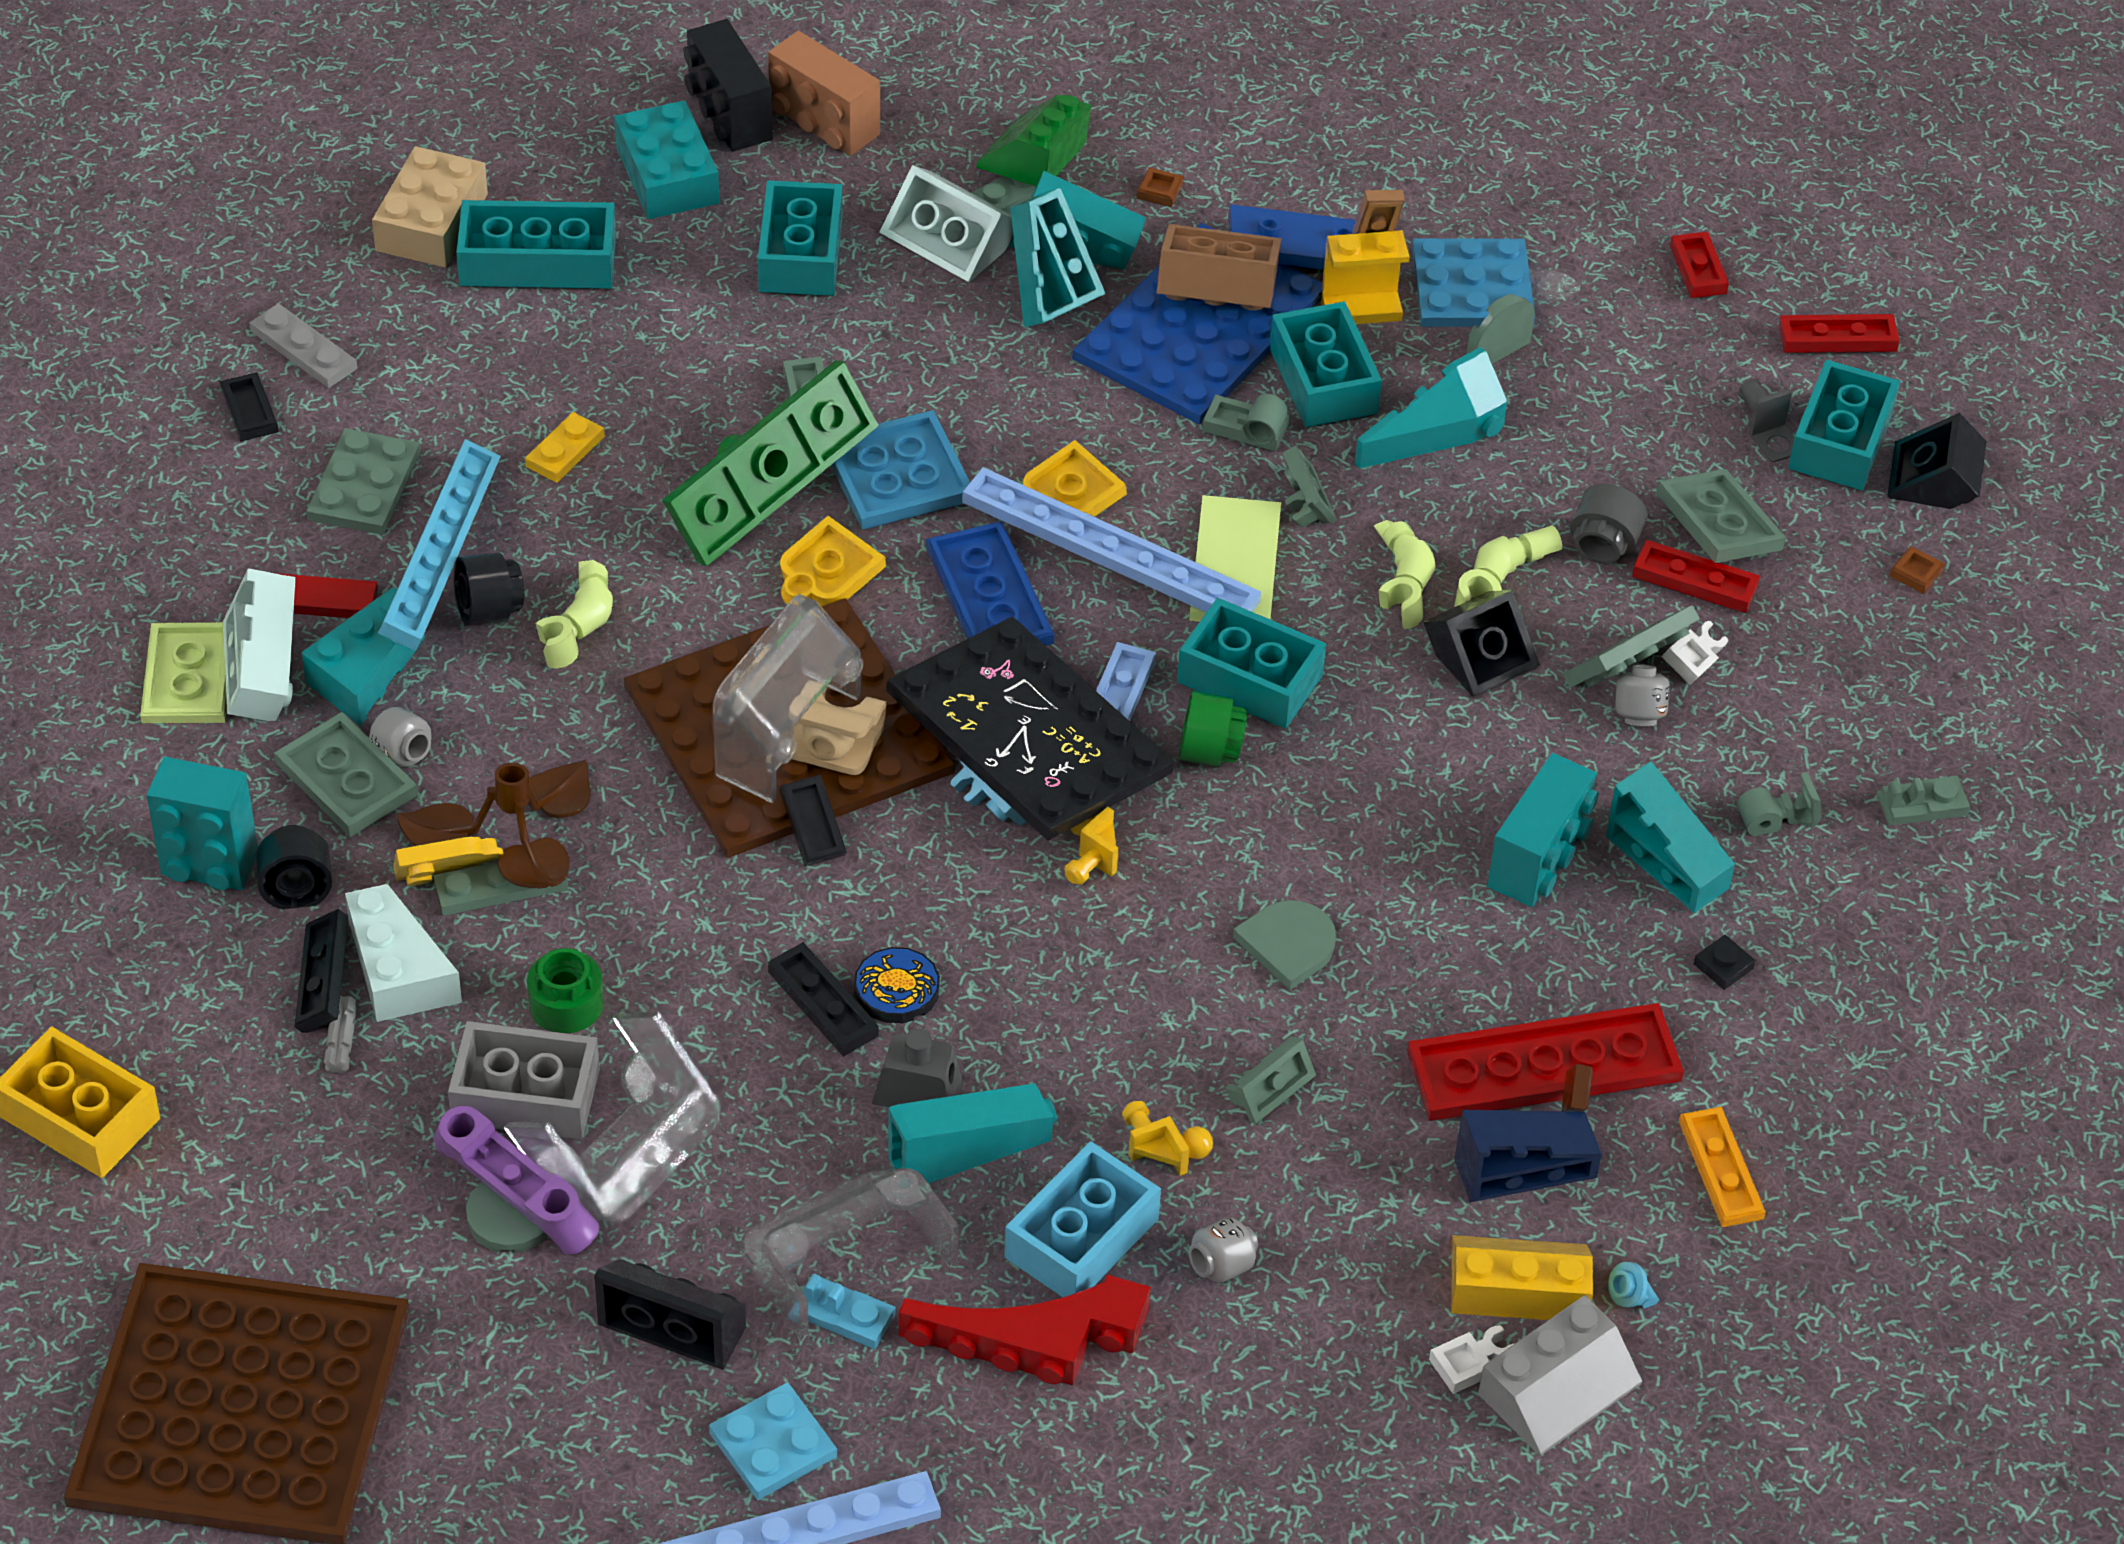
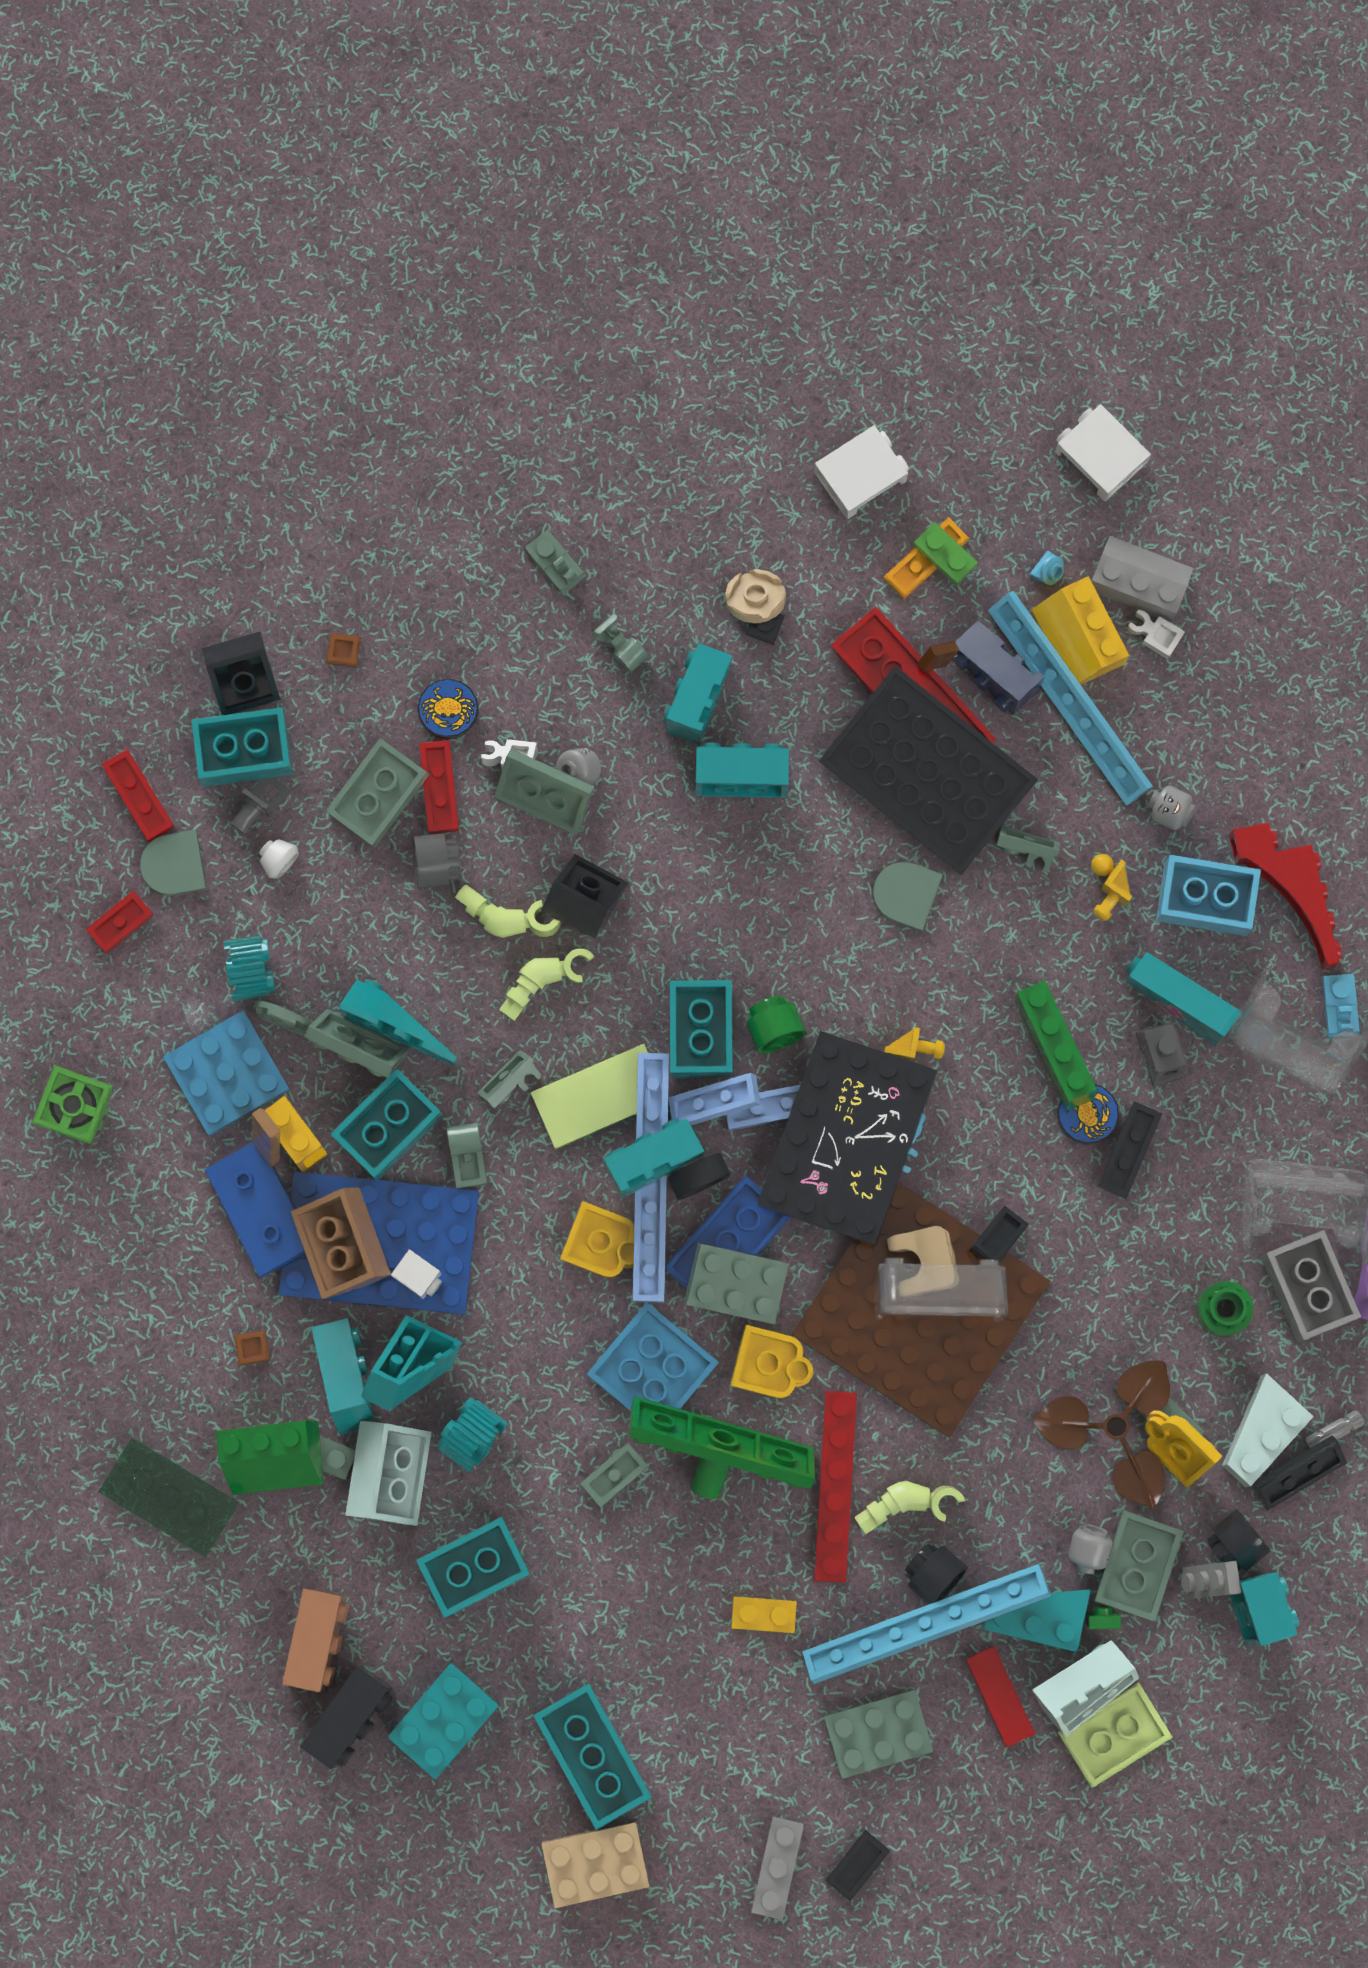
camera: 120 degrees left, 30 degrees up
none -> bright green piece [32,1065,114,1145]
none -> clear green plate [98,1437,240,1557]
none -> sand green tile [140,829,207,896]
none -> teal brick [223,935,275,1002]
none -> white cone [259,839,299,879]
none -> sand green plate [304,1009,409,1078]
none -> white brick [391,1249,442,1299]
none -> tile [418,678,479,740]
none -> teal brick [436,1397,508,1473]
none -> teal wedge [603,1118,704,1199]
none -> light blue plate [668,1073,761,1125]
none -> black tyre [668,1153,731,1200]
none -> sand green plate [684,1243,789,1324]
none -> tan tile [725,569,786,623]
none -> white panel [813,425,909,519]
none -> red plate [814,1391,857,1583]
none -> black plate [819,666,1038,876]
none -> bright green plate [913,522,978,586]
none -> medium azure plate [988,591,1153,806]
none -> green brick [1015,980,1097,1111]
none -> white panel [1055,404,1151,502]
none -> green plate [1085,1606,1121,1629]
none -> light grey plate [1181,1561,1241,1599]

